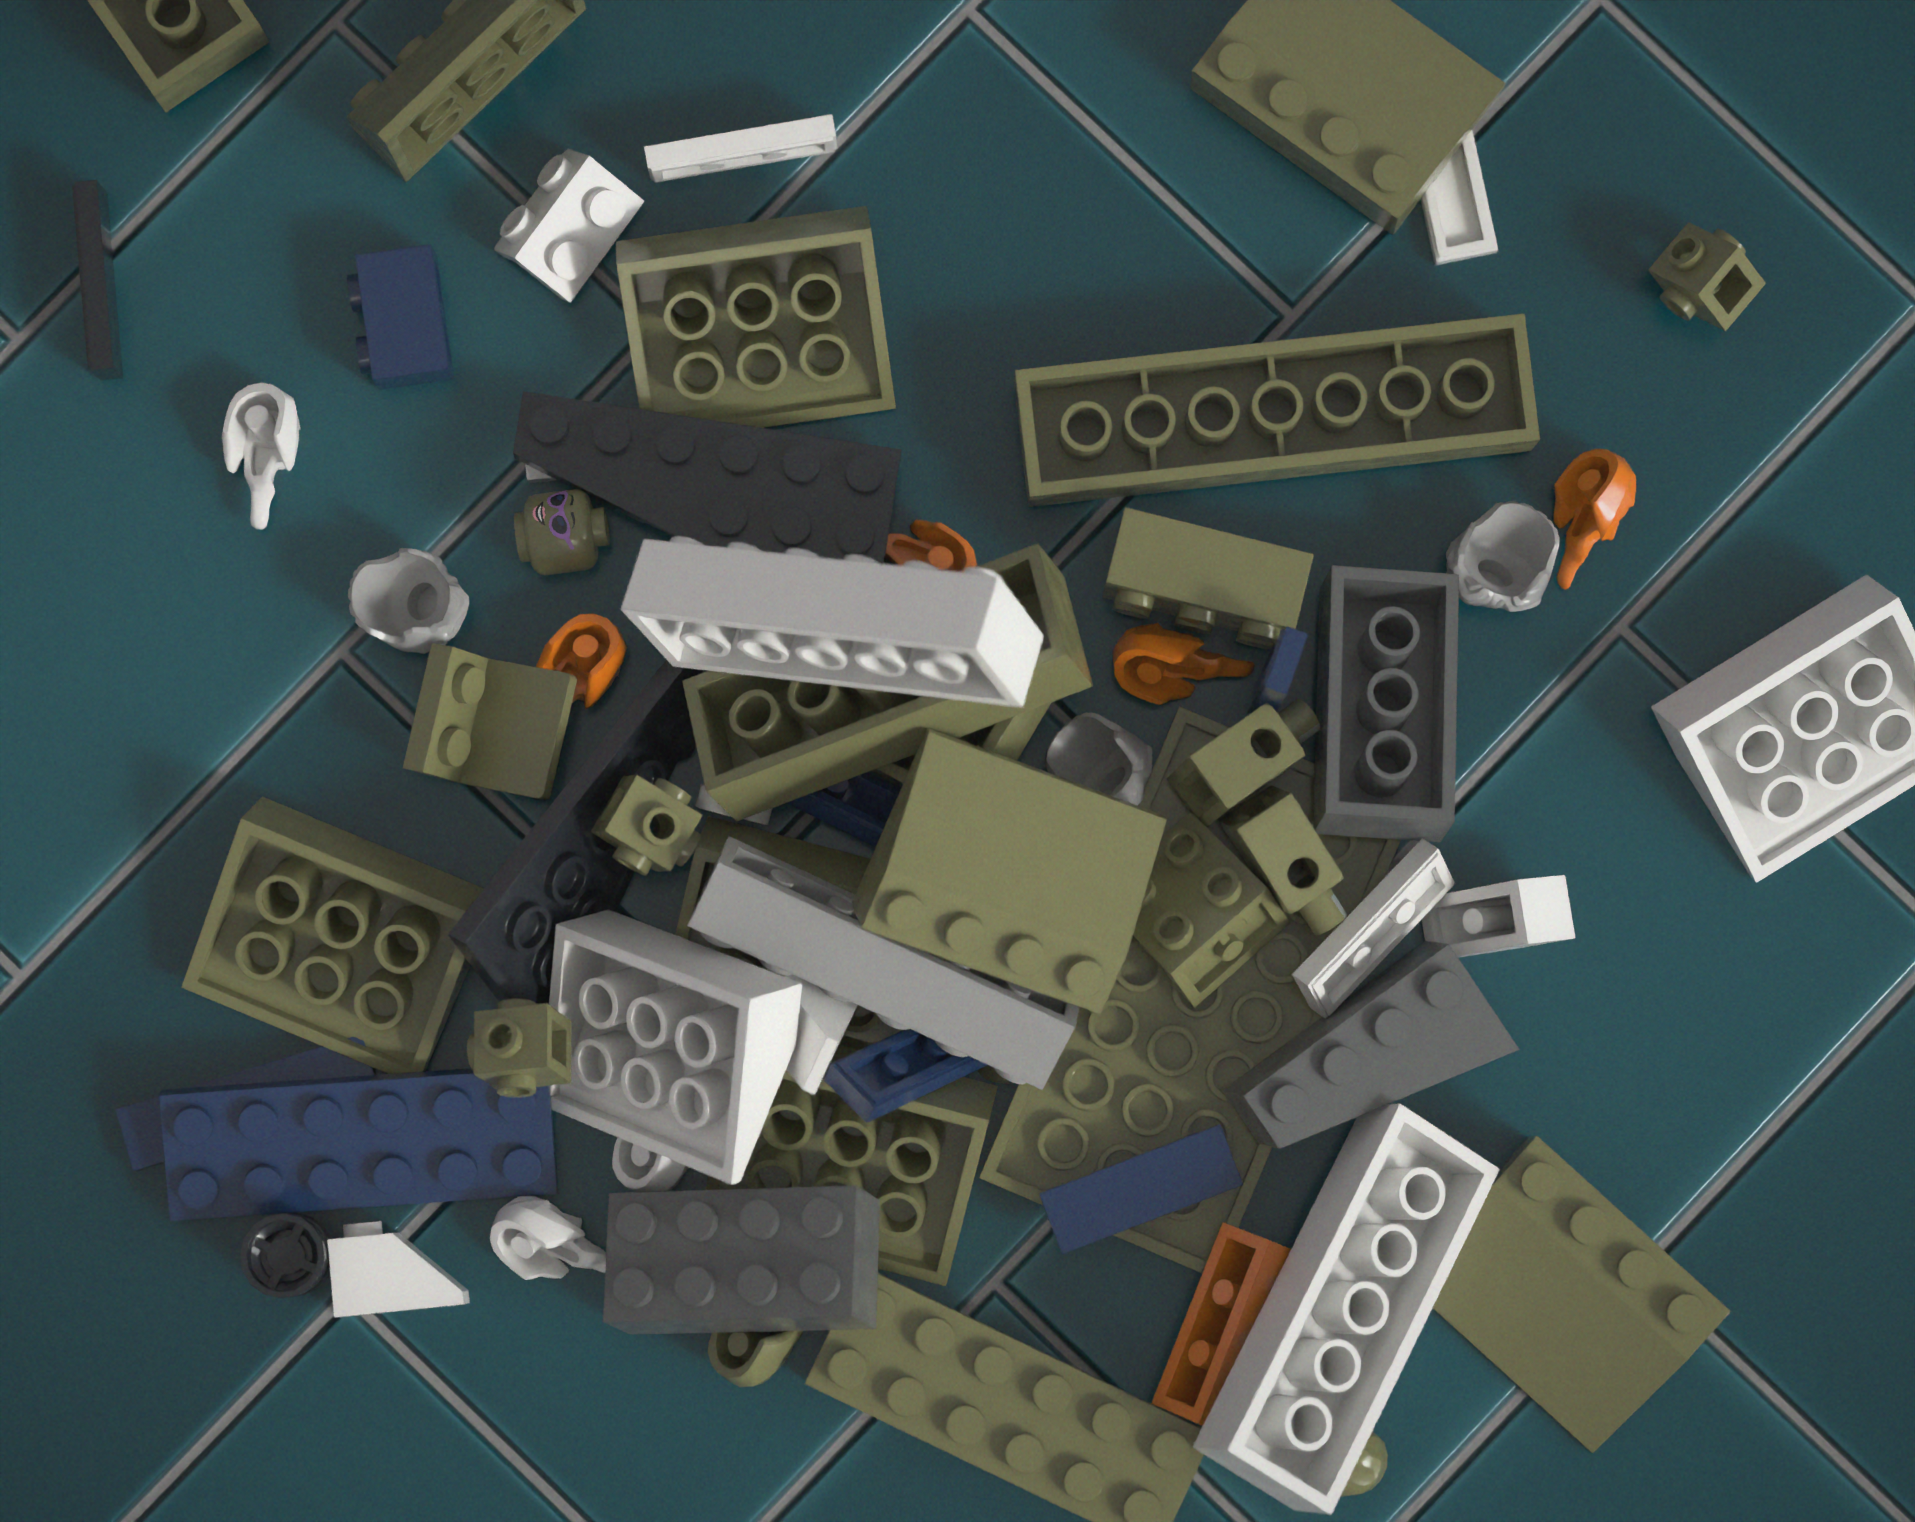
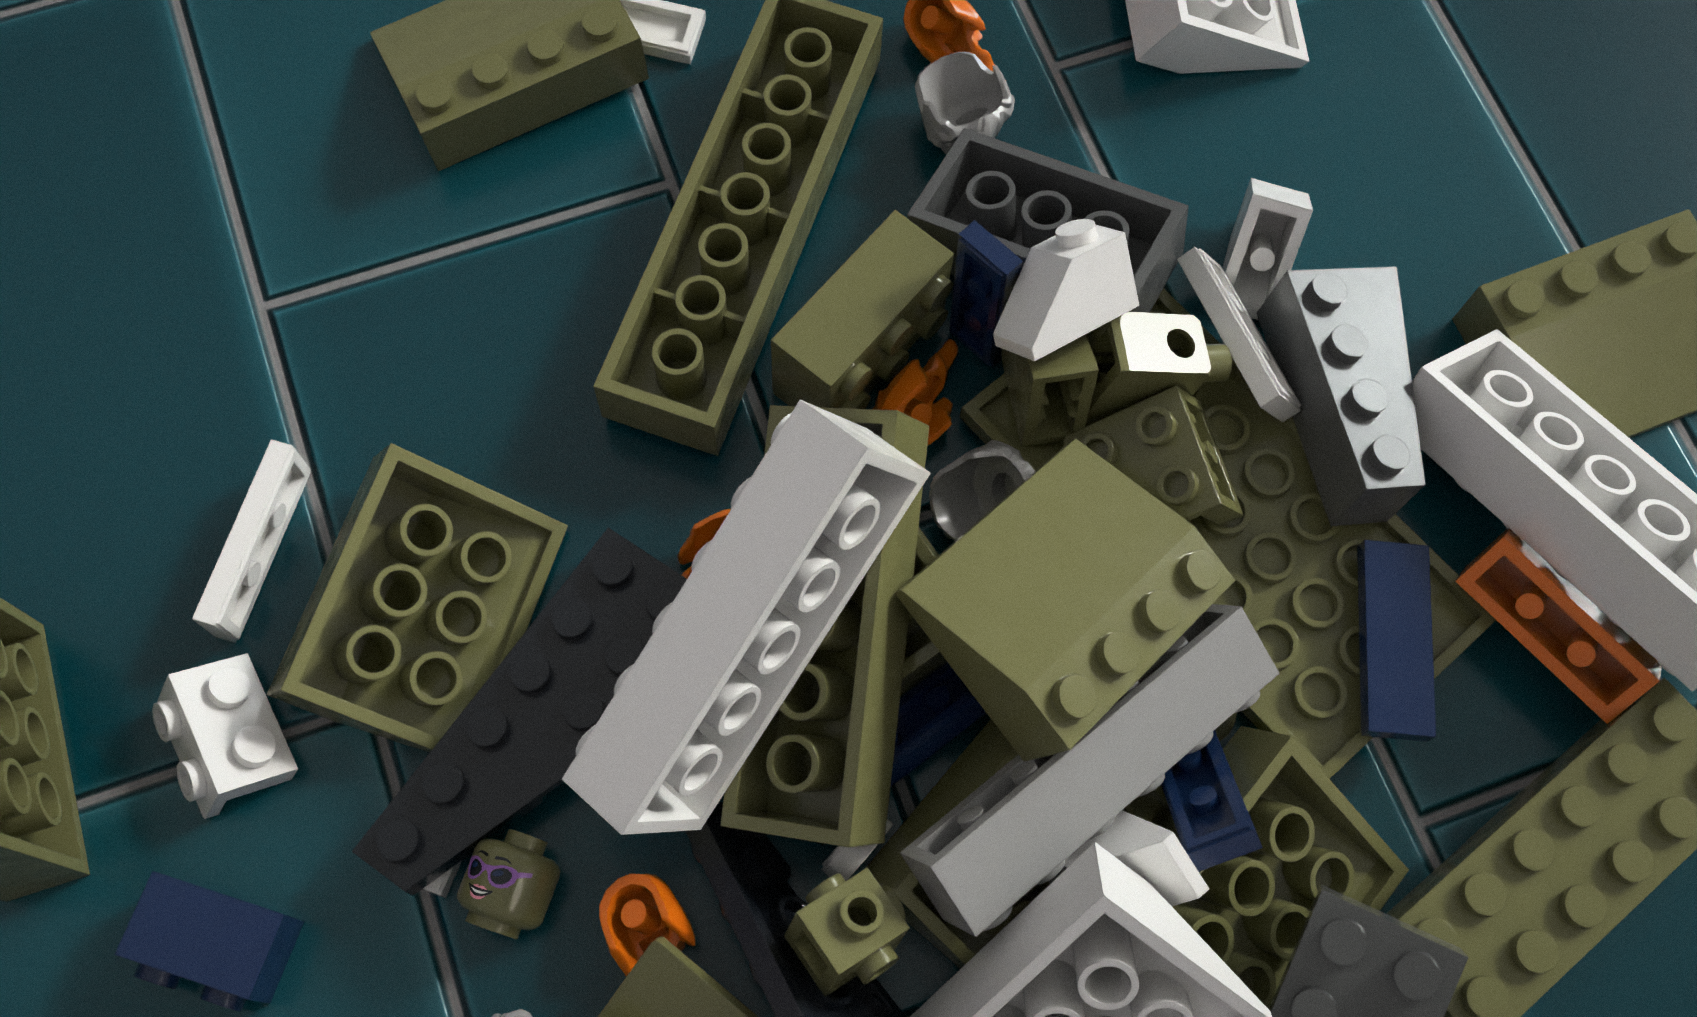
camera: 65 degrees left, 15 degrees down
none -> white slope [993,219,1139,361]

